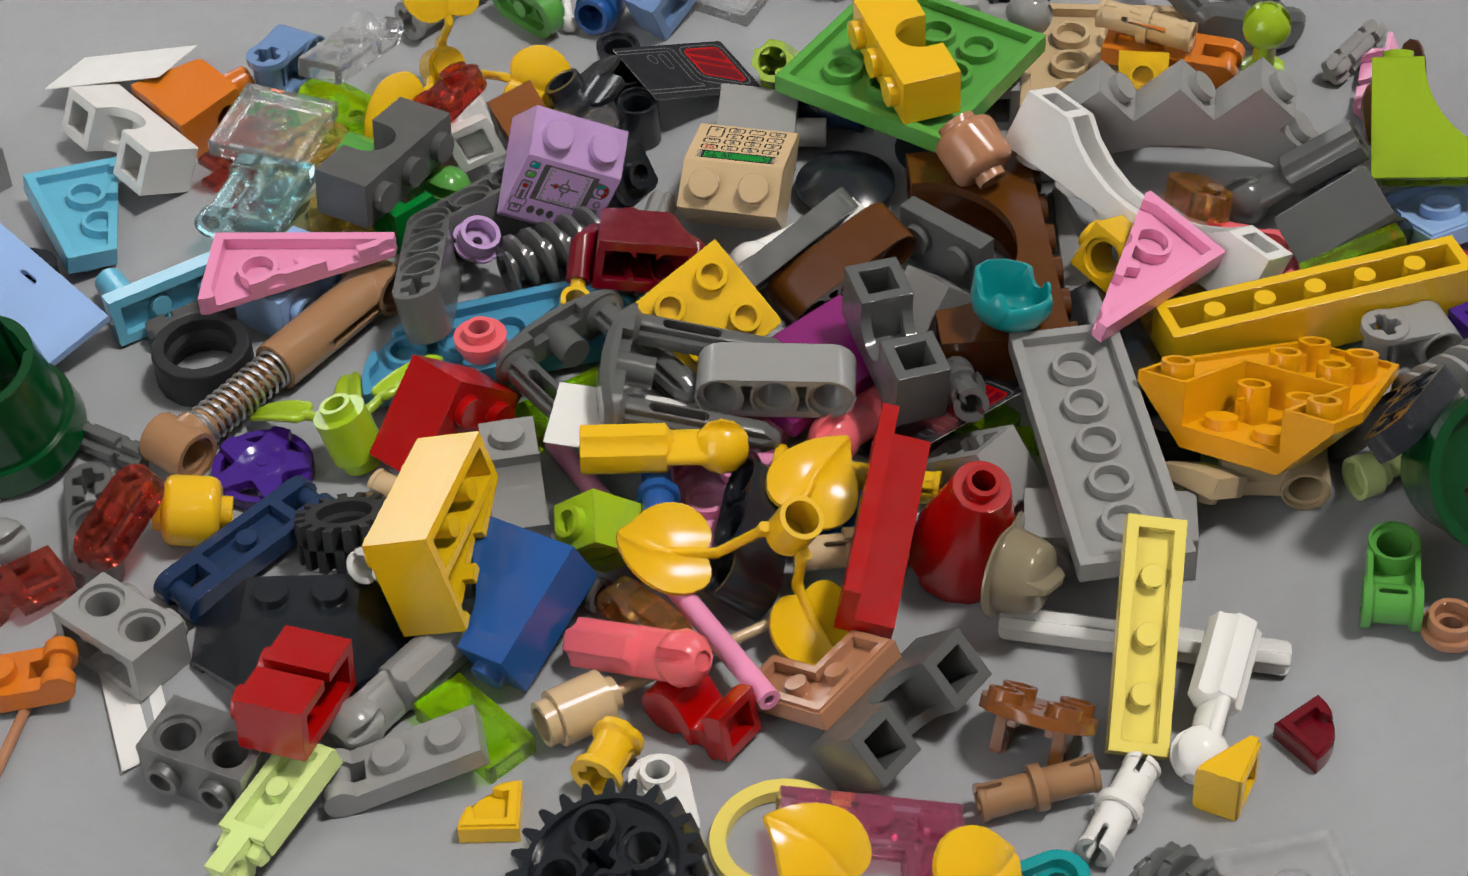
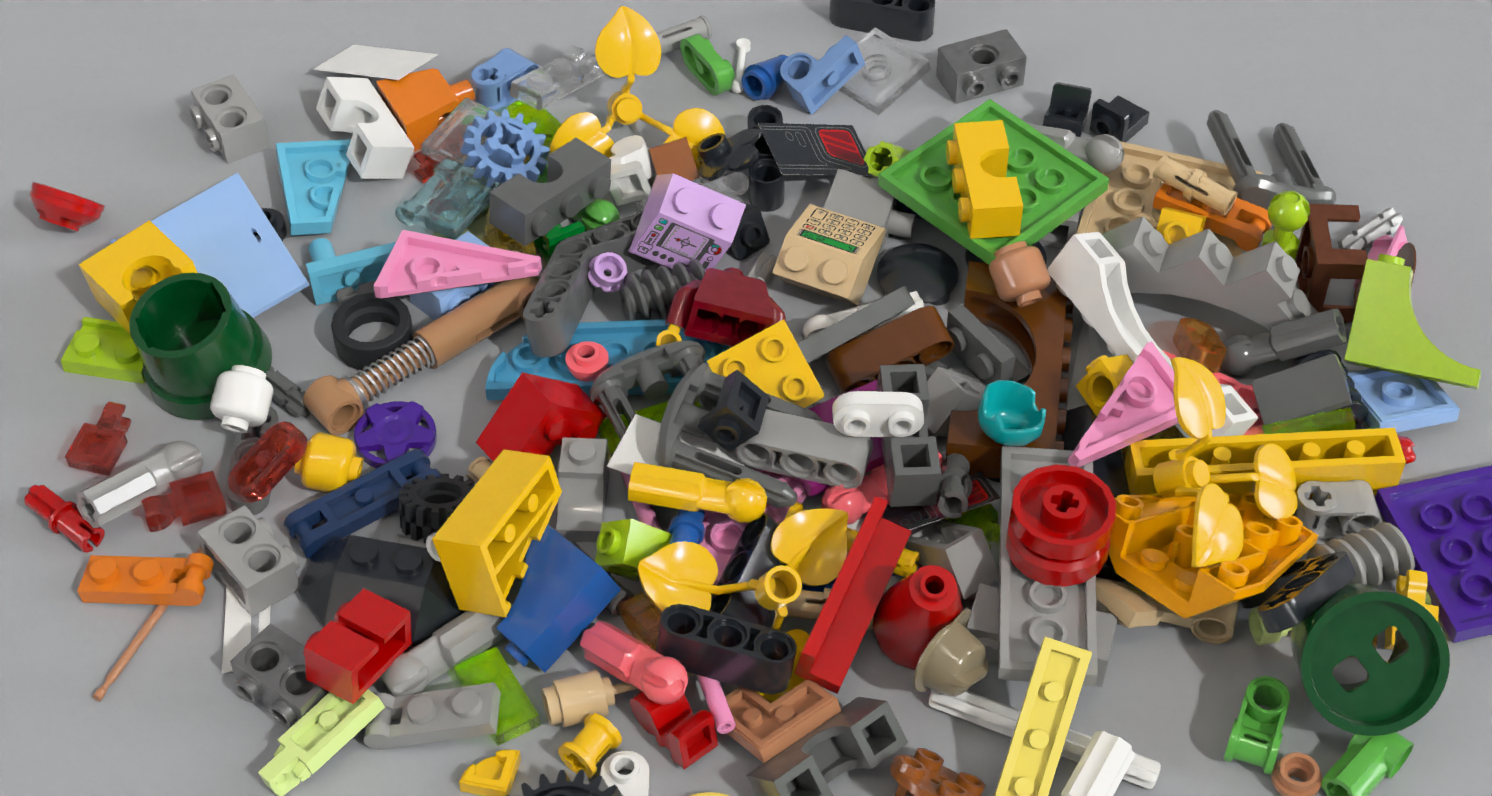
camera: 10 degrees right, 5 degrees up
lime plant [250,354,443,476] -> none
clear red plate [412,61,487,123] -> none
none -> white head [210,365,274,433]
none -> medium blue gear [460,109,550,188]
none -> black beam [656,604,797,694]
none -> black bracket [698,370,769,451]
none -> white plate [832,391,924,437]
none -> red wheel [1006,464,1116,587]
none -> yellow plant [1153,357,1298,568]
none -> copper panel [1295,204,1368,323]

